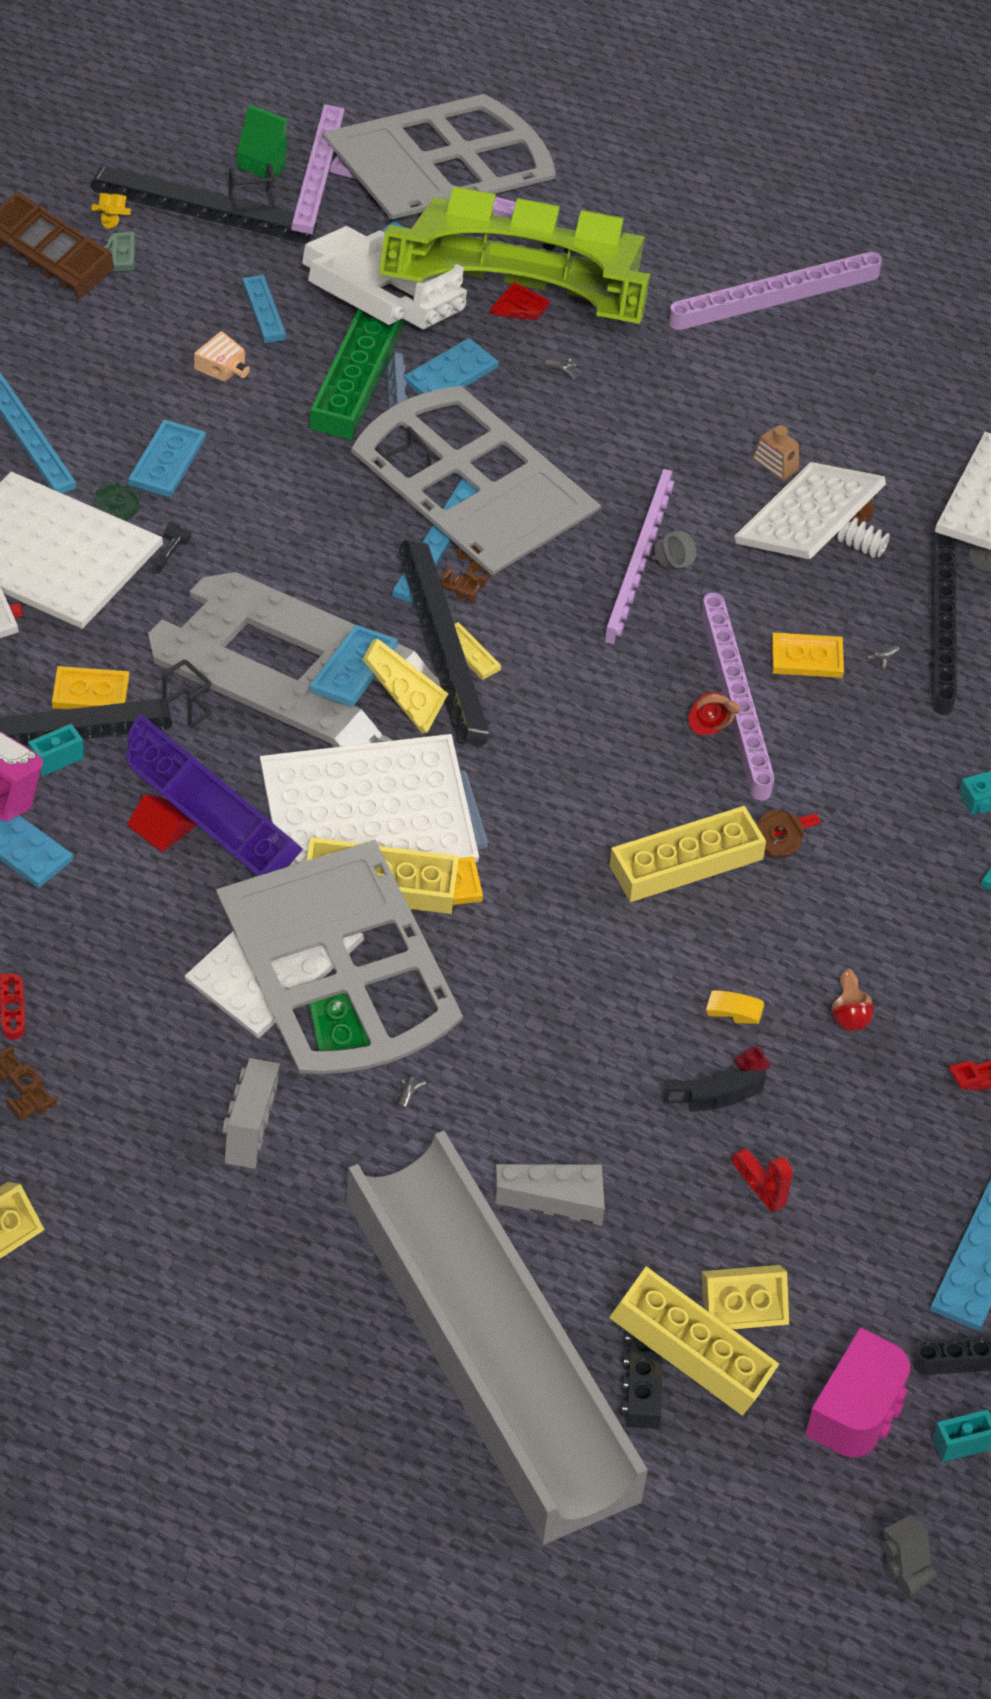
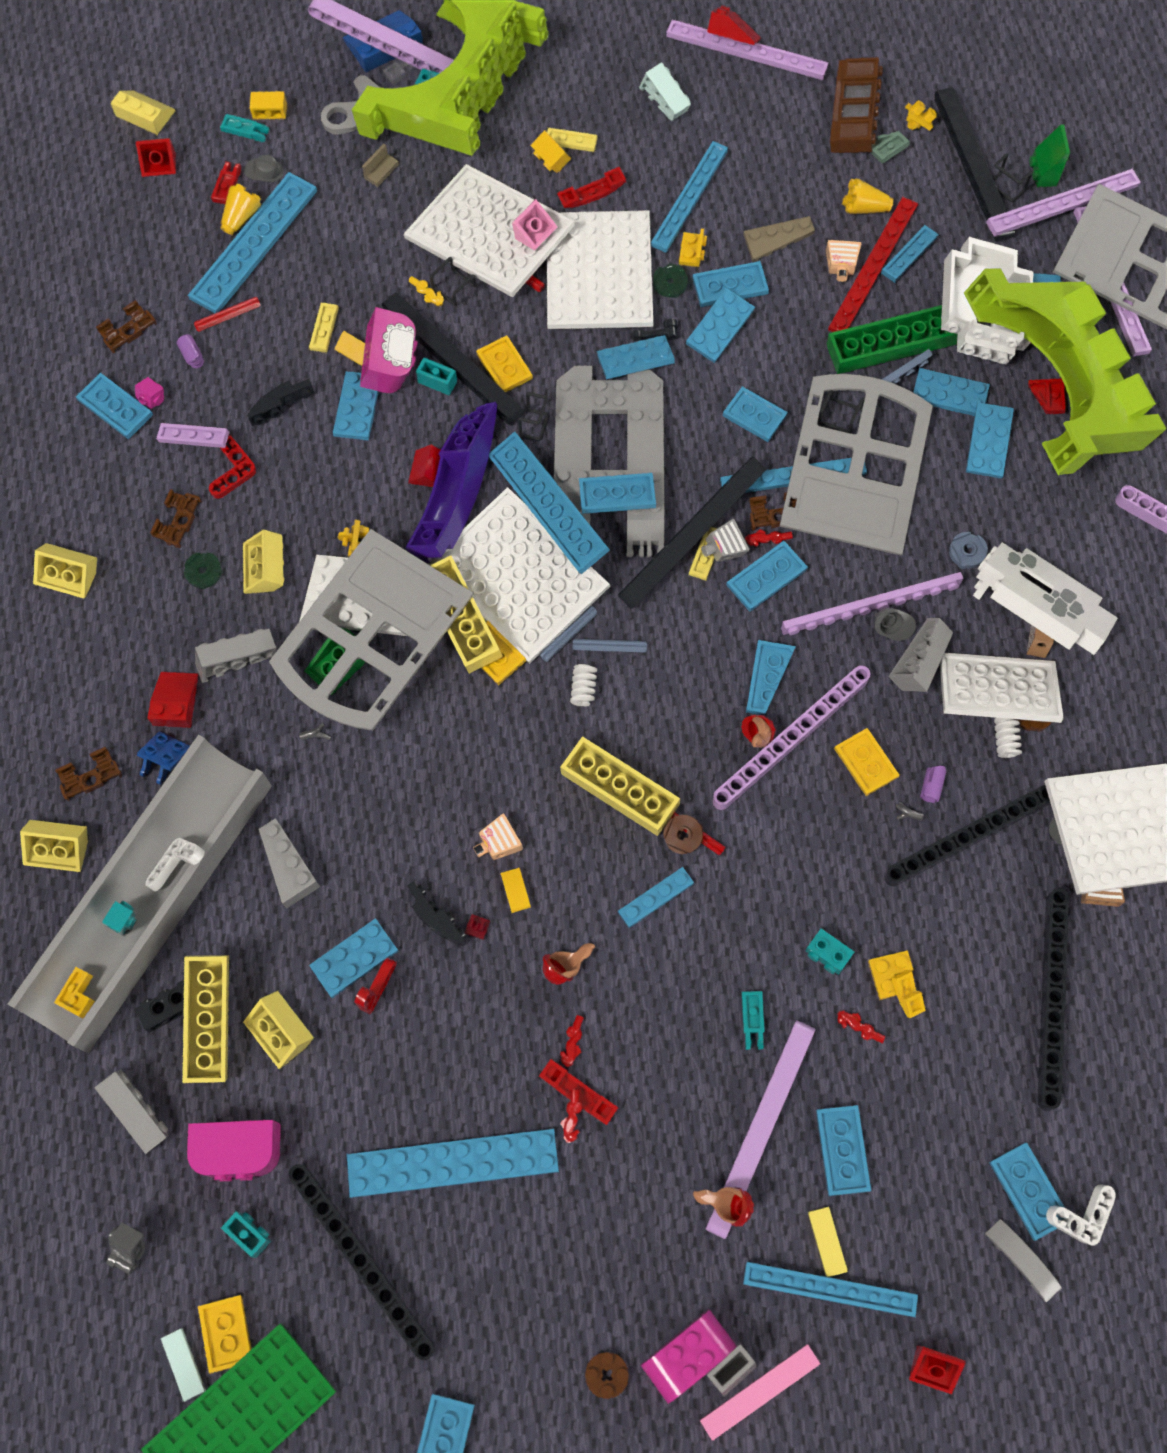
camera: 65 degrees right, 20 degrees up
light yellow wing [362,639,448,734] -> none
flat silver bar [545,358,576,380] -> none
none -> light yellow slope [20,820,88,872]
none -> yellow plate [54,967,95,1019]
none -> reddish brown piece [55,747,122,801]
none -> light grey wedge [95,1069,168,1154]
none -> teal brick [102,901,137,936]
none -> blue plate [137,731,190,785]
none -> white beam [145,838,205,891]
none -> red slope [148,672,199,728]
none -> clear green plate [184,552,222,589]
none -> light yellow slope [243,529,284,594]
none -> dark azure plate [309,918,398,998]
none -> yellow hips [338,520,369,557]
none -> light nougat torso [473,813,523,860]
none -> dark azure plate [489,432,610,575]
none -> red animal [560,1015,584,1068]
none -> white piece [570,664,597,706]
none -> sand blue axle [573,639,647,652]
none -> dark azure plate [597,335,675,379]
none -> dark azure plate [618,867,694,928]
none -> yellow bracket [679,229,707,267]
none -> dark azure plate [686,288,755,363]
none -> light grey torso [701,519,749,562]
none -> dark azure plate [723,387,788,442]
none -> dark azure plate [726,541,808,612]
none -> dark tan wing [743,216,815,262]
none -> red animal [745,529,793,547]
none -> dark azure wing [746,640,796,716]
none -> red plate [828,197,918,332]
none -> yellow cone [842,178,893,214]
none -> light grey wedge [888,618,953,692]
none -> medium lavender arm [920,766,946,803]
none -> sand blue plate [949,532,988,569]
none -> dark azure plate [966,402,1014,478]
none -> white panel [973,542,1118,655]

